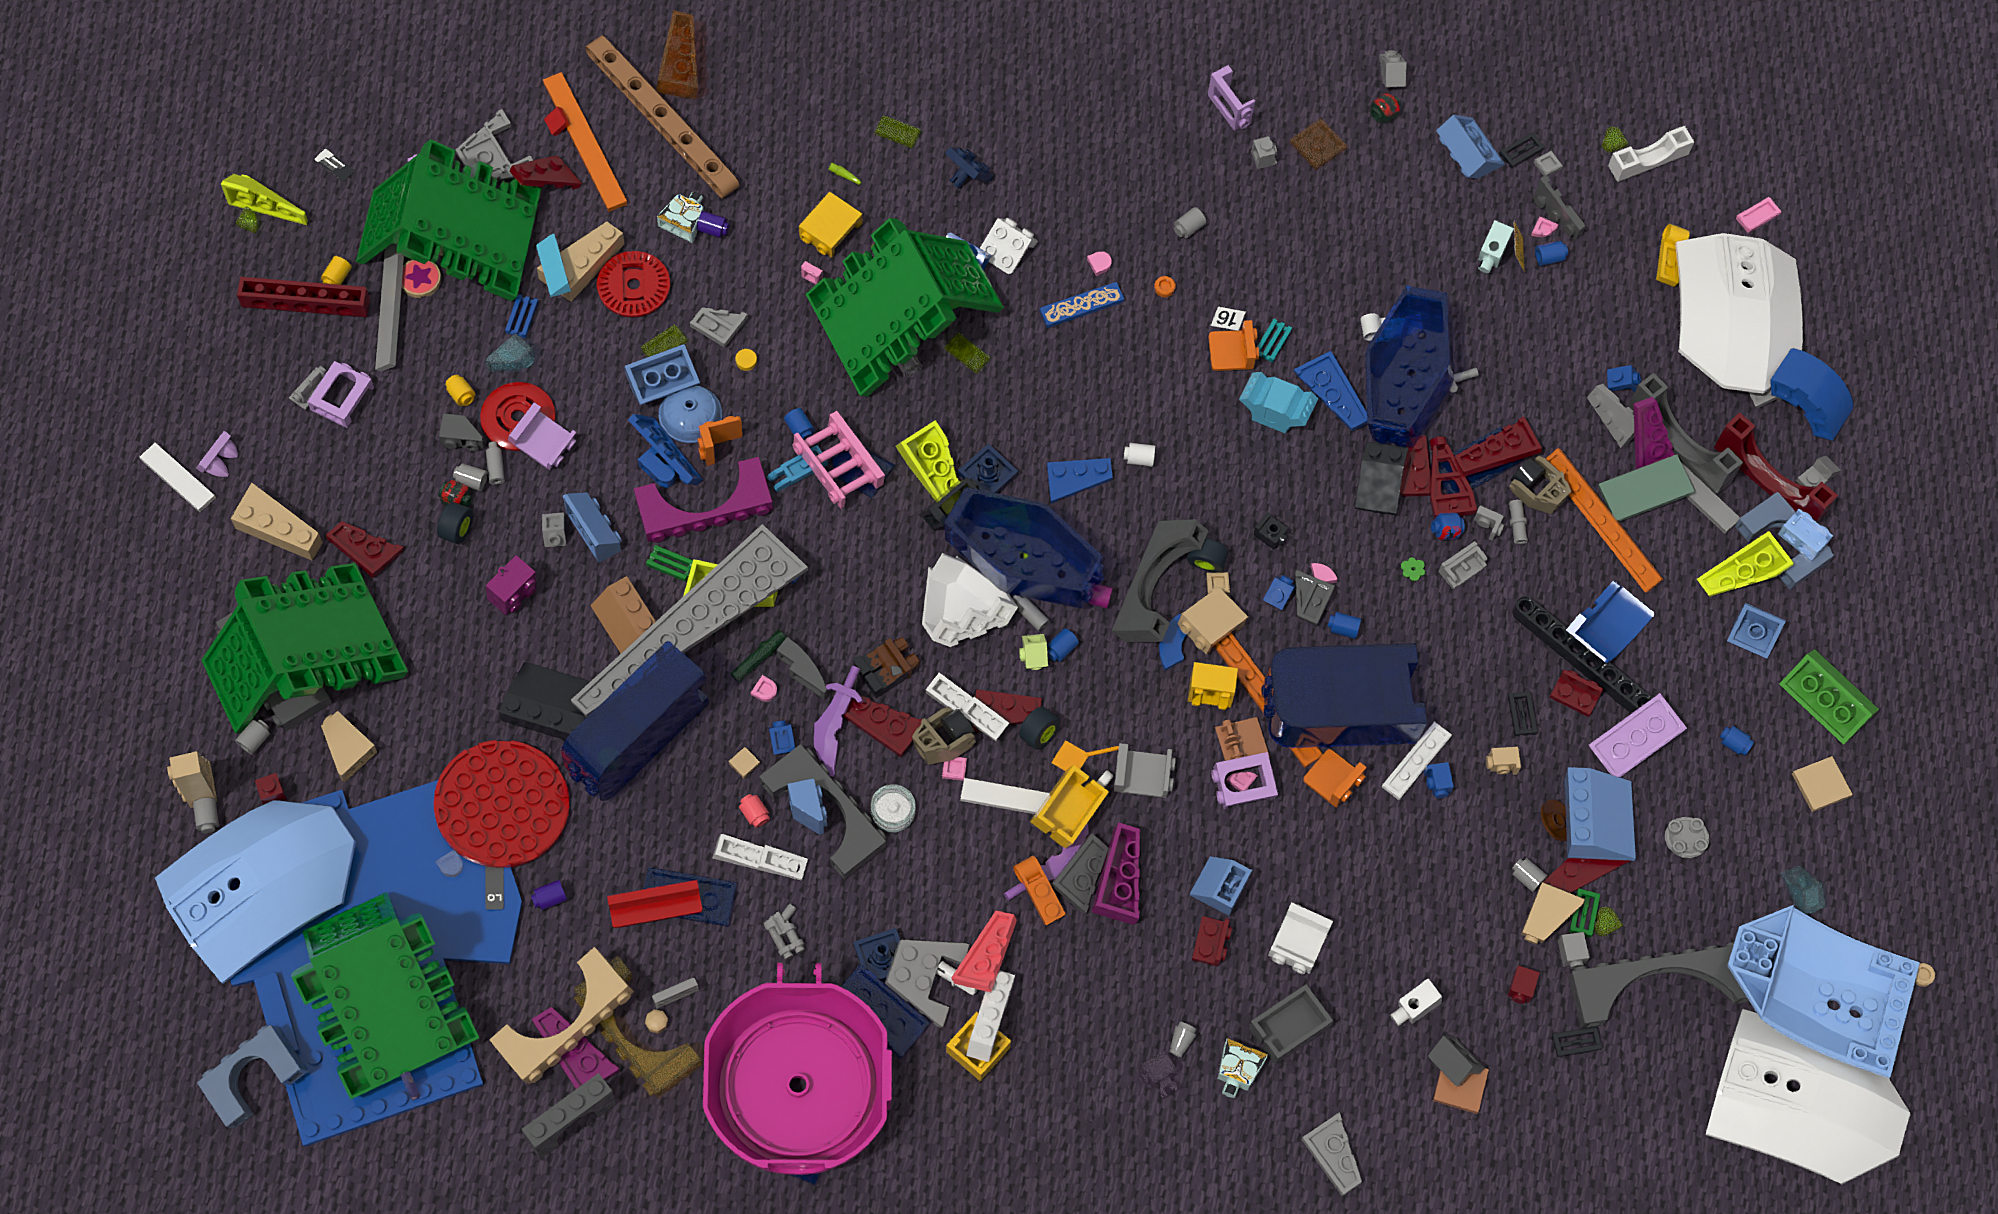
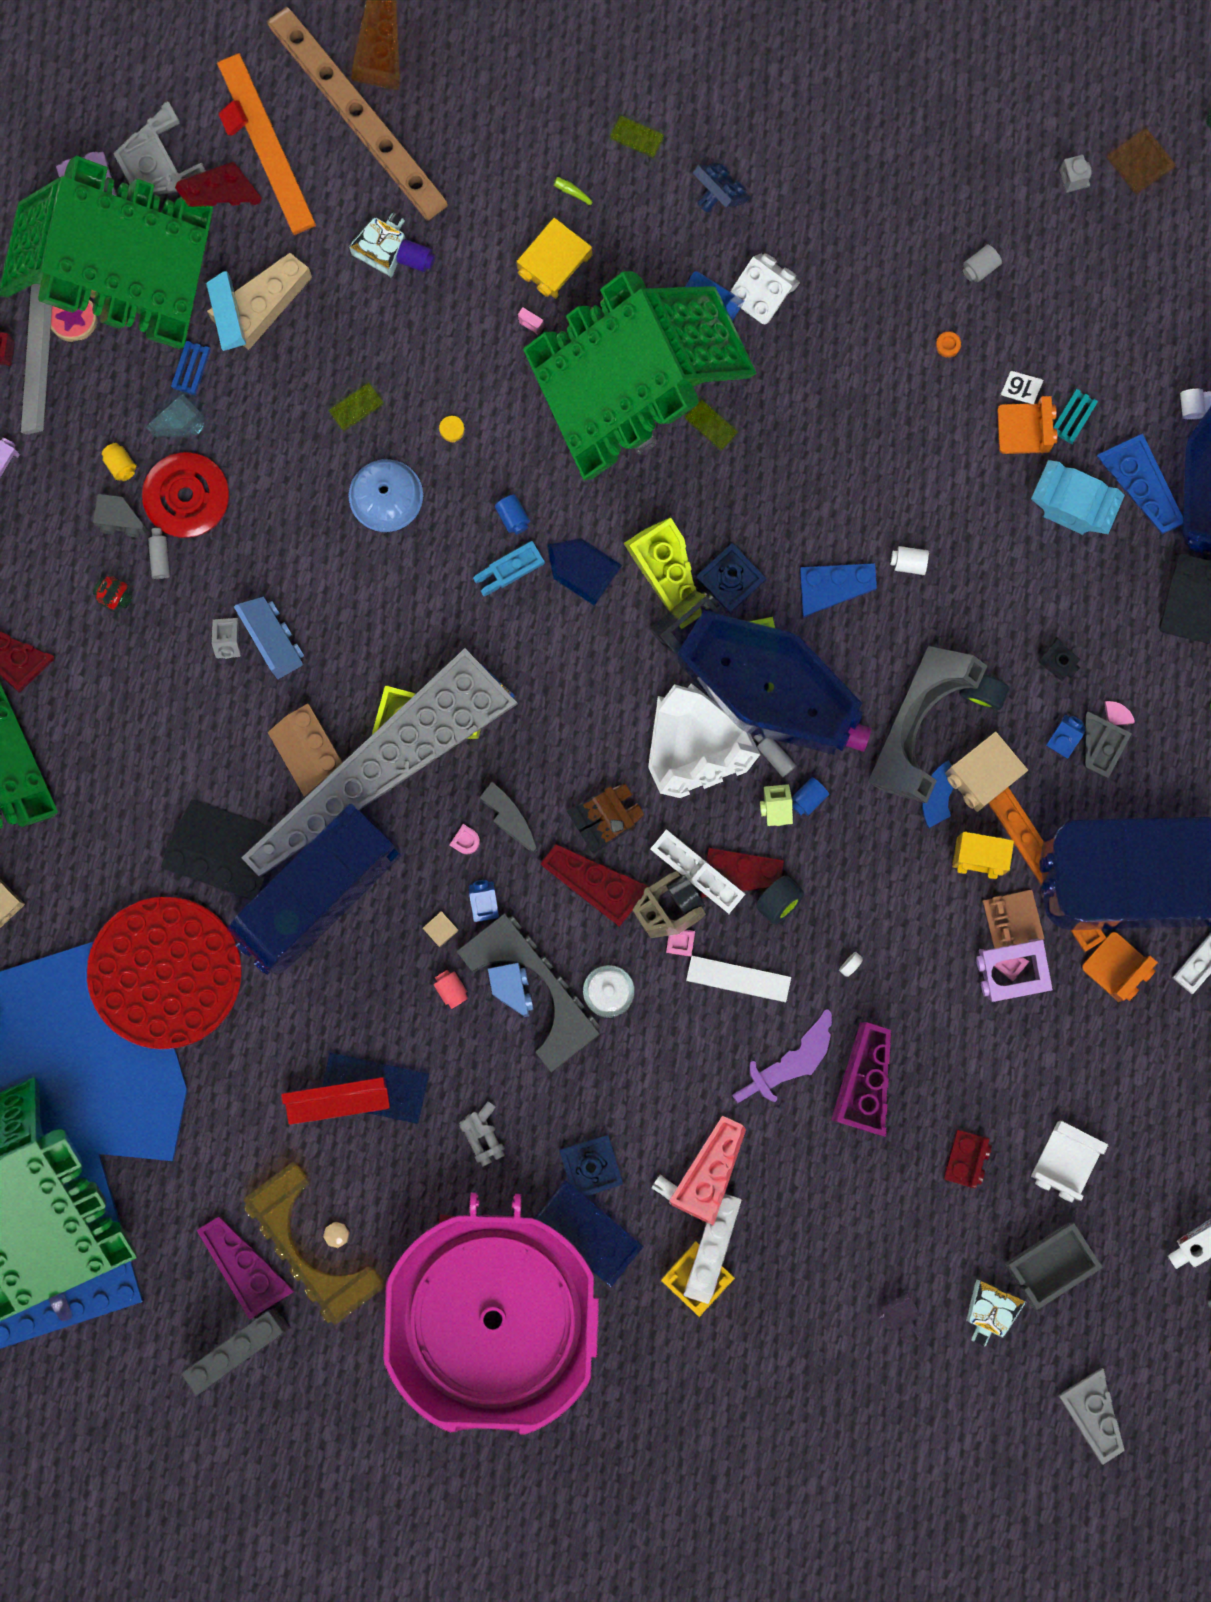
camera: 10 degrees right, 15 degrees up
clear tile [435,849,463,877] -> none
black wheel [437,502,473,544] -> none
light grey brick [453,463,488,491] -> none
dark grey sticker [485,866,504,910] -> none
magenta brick [486,555,536,616] -> none
tan arch [490,947,634,1084] -> none
lavender panel [508,403,576,470] -> none
dark purple brick [531,880,567,911] -> none
red piece [597,251,670,317] -> none
medium blue slope [625,344,700,405] -> none
blue wing [628,414,703,485] -> none
magenta arch [634,457,773,542] -> none
blue leg [638,446,676,488] -> none
green tile [646,545,693,582] -> none
light grey tile [652,978,699,1009] -> none
light grey wing [690,307,748,348] -> none
orange bracket [697,416,742,466] -> none
white slope [712,834,808,880] -> none
clear green pin [730,629,786,683] -> none
bright pink fence [793,411,885,509] -> none
medium lavender sword [814,666,863,777] -> none
light grey wing [885,940,969,1028] -> none
orange plate [1013,856,1066,925] -> none
yellow piece [1030,765,1109,848] -> none
blue tile [1039,282,1124,328] -> none
dark grey wing [1050,834,1109,914] -> none
light orange piece [1051,740,1119,771] -> none
bright pink tile [1087,252,1111,276] -> none
light grey panel [1114,743,1175,798] -> none
light grey cone [1169,1022,1196,1058] -> none
medium blue slope [1190,857,1252,916] -> none
tan tile [1206,572,1230,595] -> none
lavender panel [1208,65,1255,131] -> none
blue brick [1327,612,1361,639] -> none

